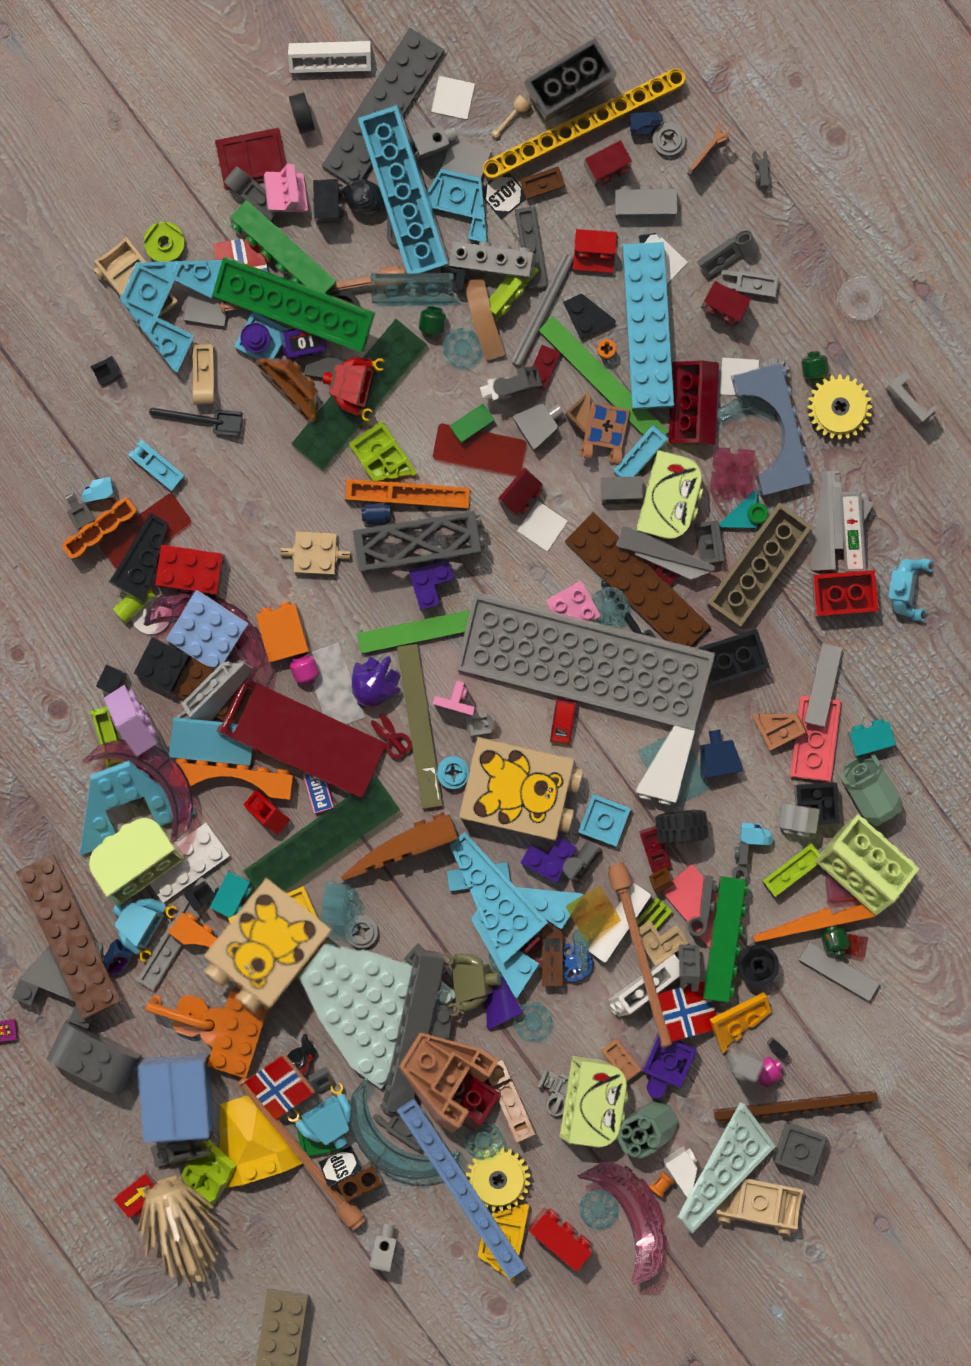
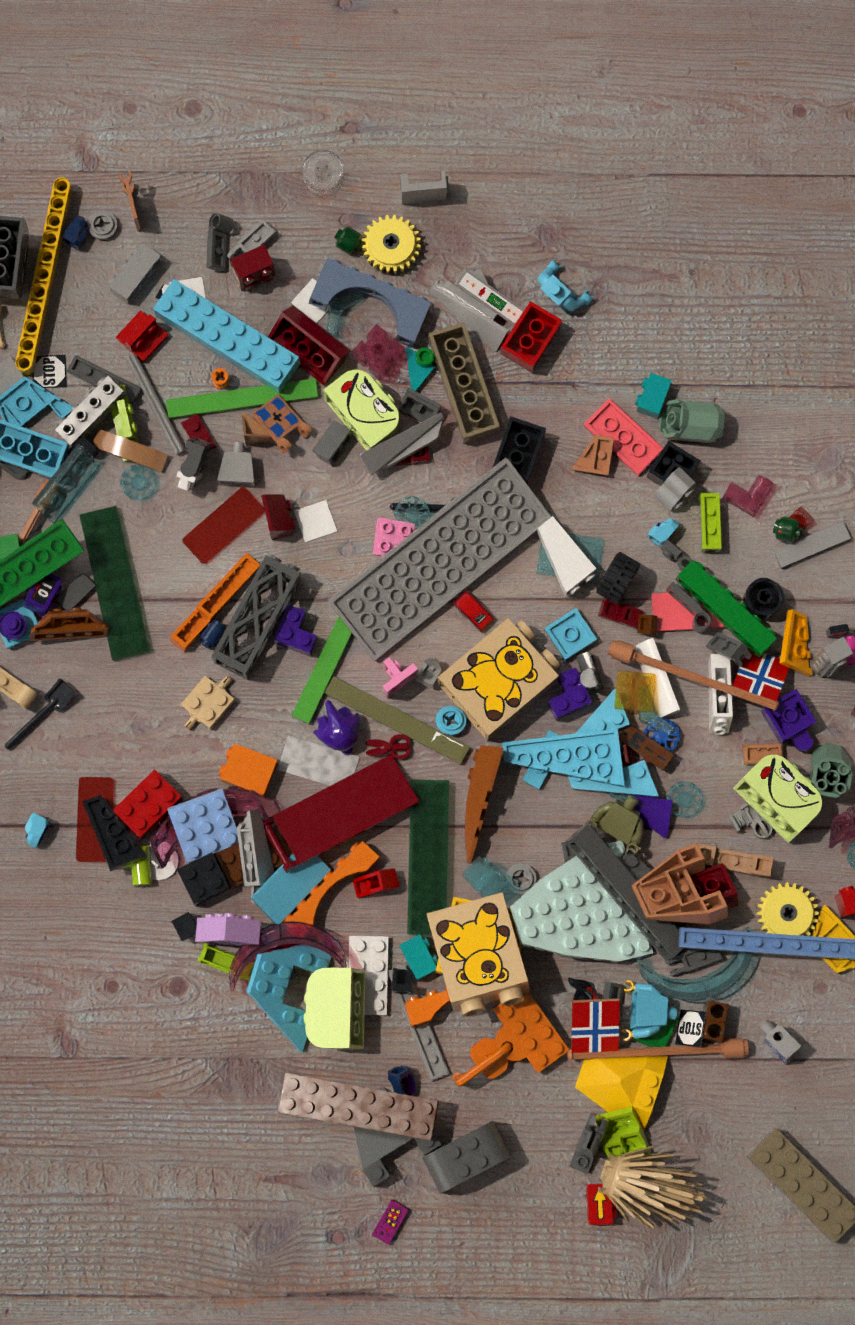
camera: 55 degrees left, 10 degrees down
orange brick [62,498,139,559] -> none
dark grey plate [65,492,95,530] -> none
medium azure torso [112,899,178,962] -> none
medium azure plate [128,439,185,491] -> none
medium blue piece [138,1053,214,1142] -> none
dark pink head [290,654,319,686] -> none
tile [303,773,334,813] -> none
red torso [322,357,385,421] -> none
lime slope [348,420,417,481] -> none
dark green head [418,306,447,338] -> none
green tile [449,403,495,444] -> none
clear light blue wheel [464,1122,503,1160] -> none
reddish brown plate [520,166,565,200] -> none
black wing [563,293,616,339] -> none
reddish brown plate [565,512,710,647] -> none
dark red brick [583,140,632,187] -> none
medium azure plate [613,425,669,477] -> none
lime tile [636,897,672,929] -> none
tan plate [639,921,689,966] -> none
dark blue torso [700,730,743,778] -> none
dark grey plate [752,151,769,188] -> none
orange slope [752,903,877,942] -> none
light grey tile [804,643,842,727] -> none
yellowish green brick [815,814,919,915] -> none

